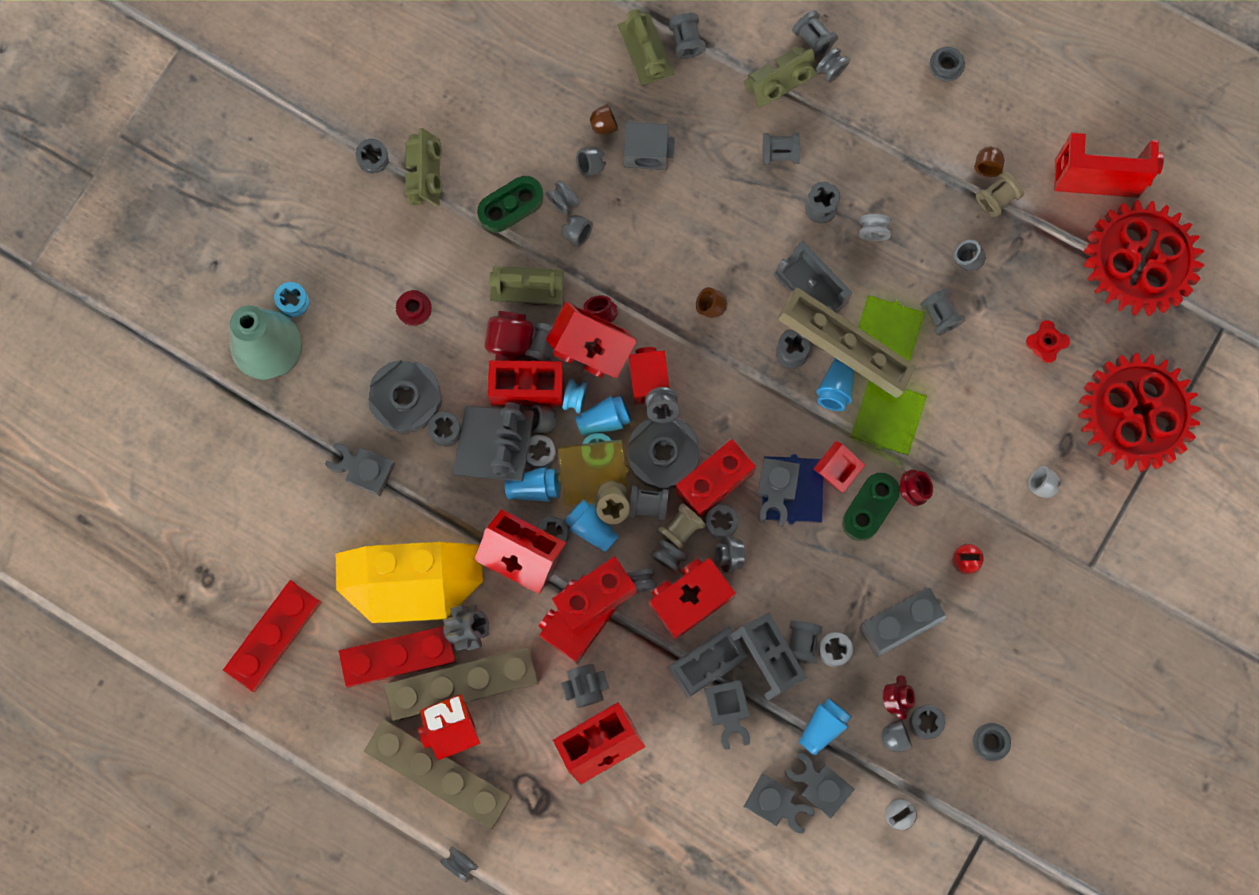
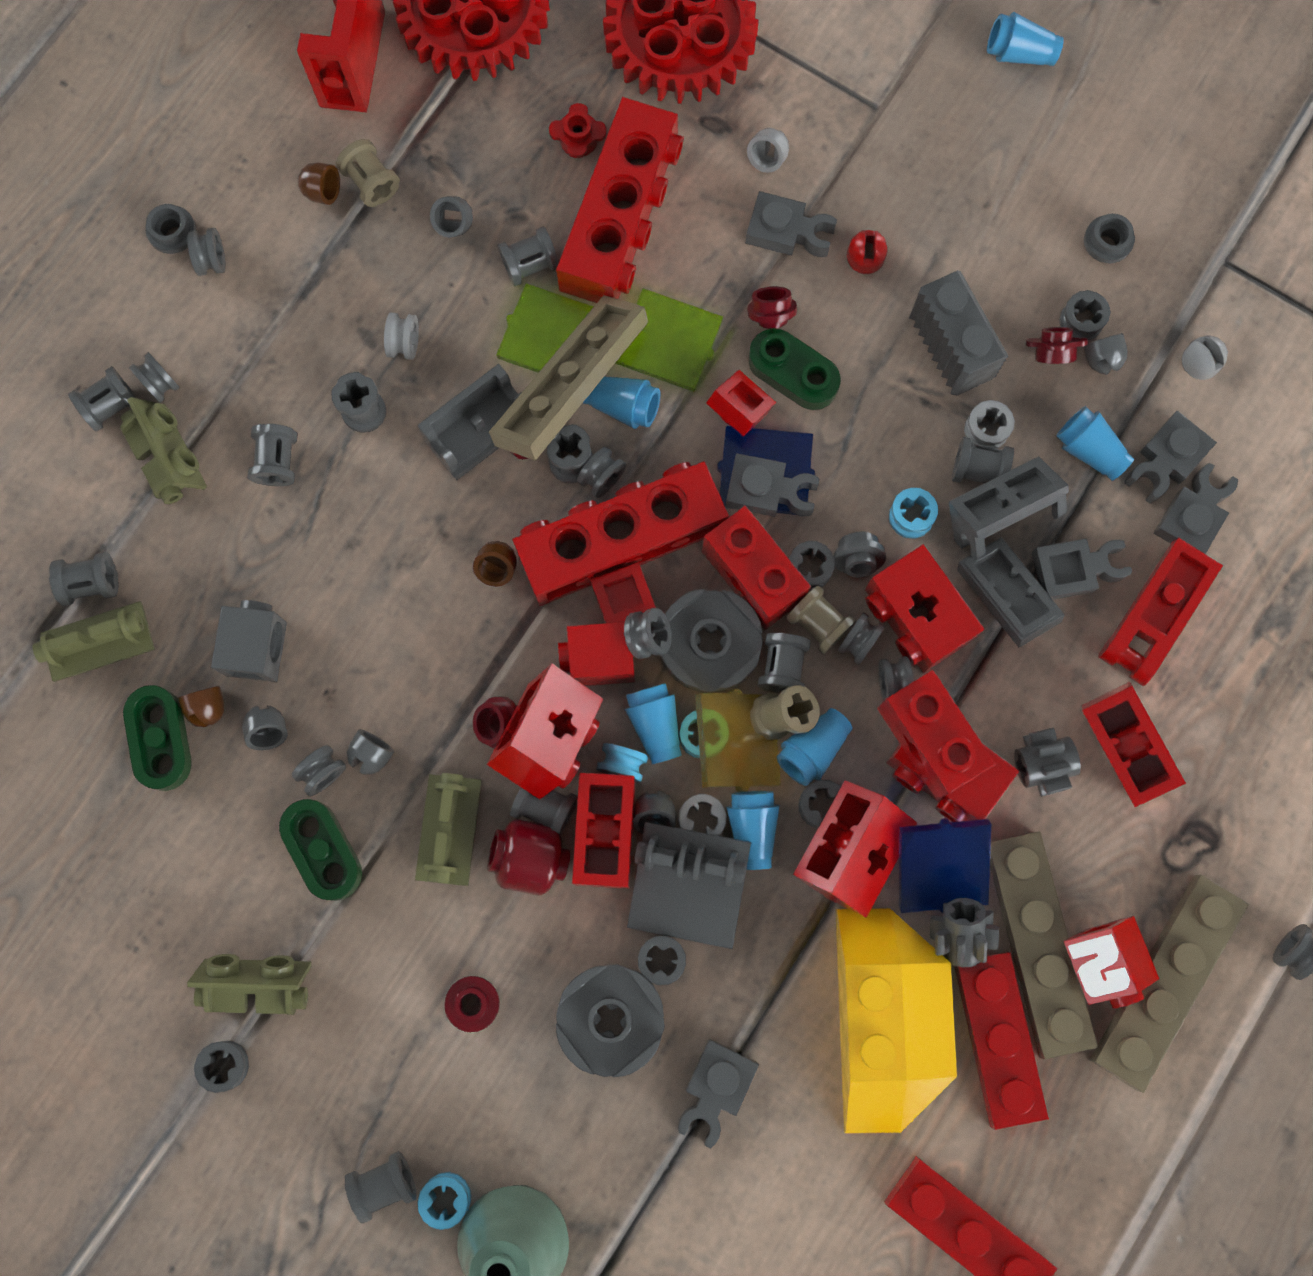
camera: 90 degrees left, 0 degrees up
none -> dark green plate [123,685,192,791]
none -> dark grey bush [187,228,226,276]
none -> dark grey bush [345,1151,417,1224]
none -> red brick [512,461,729,606]
none -> red brick [556,97,684,303]
none -> dark grey bush [577,447,626,498]
none -> red plate [590,562,656,623]
none -> dark grey plate [745,191,837,257]
none -> medium azure bush [889,488,938,539]
none -> clear blue piece [899,818,992,913]
none -> dark azure cone [987,12,1064,66]
none -> red plate [1098,537,1223,686]

